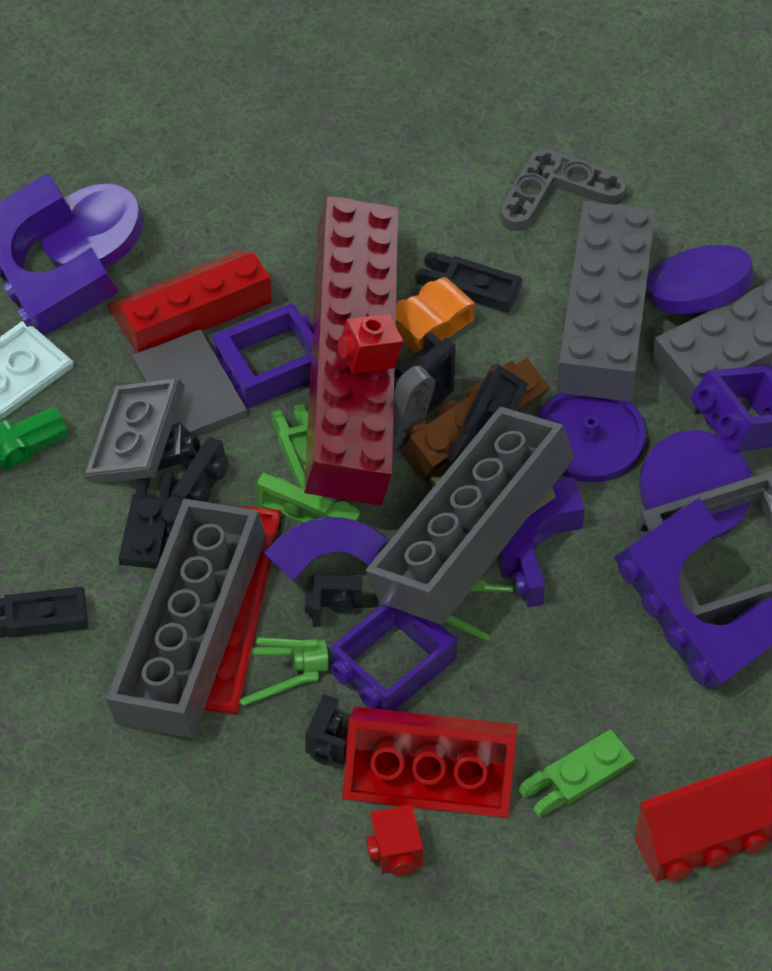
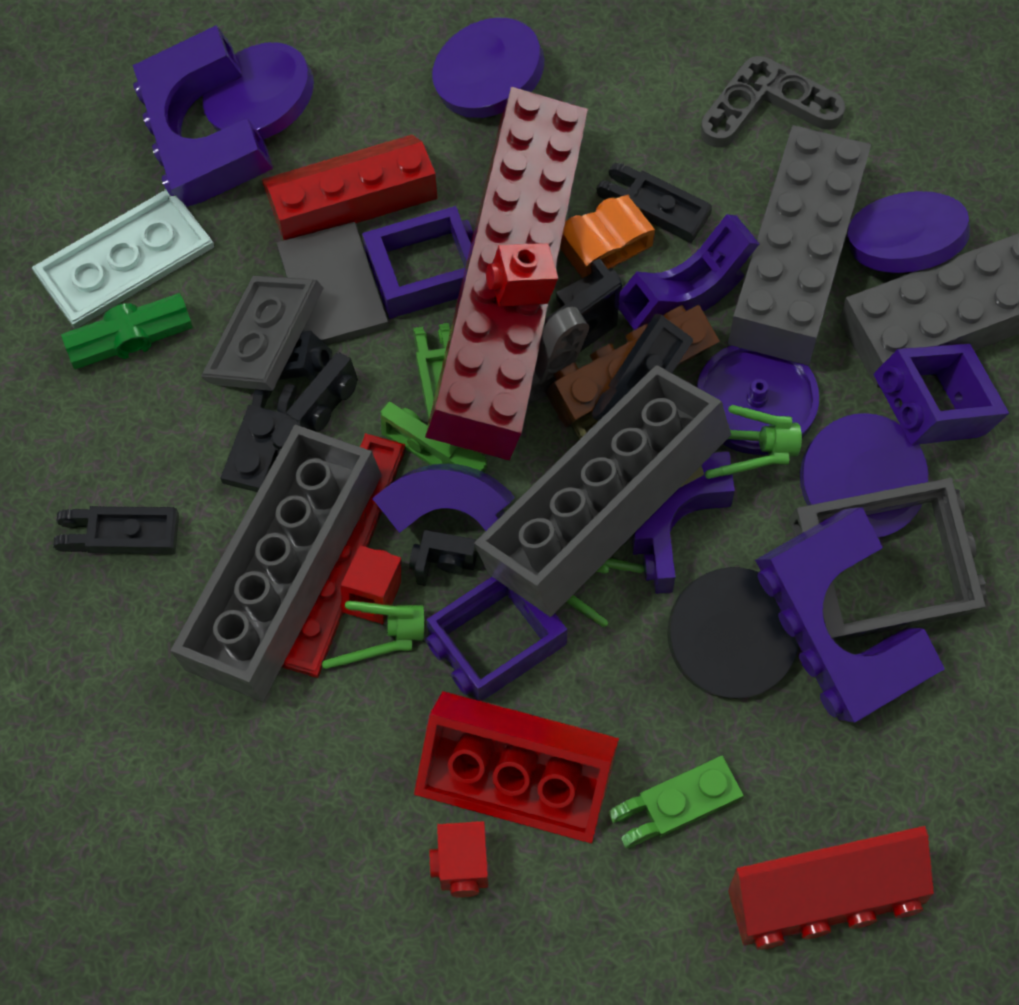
camera: 10 degrees right, 10 degrees up
black bracket [305,694,347,765] -> none
none -> red brick [341,546,402,624]
none -> dark purple piece [432,18,545,118]
none -> dark purple arch [619,214,759,330]
none -> black piece [667,567,799,699]
none -> bright green plant [705,405,802,479]

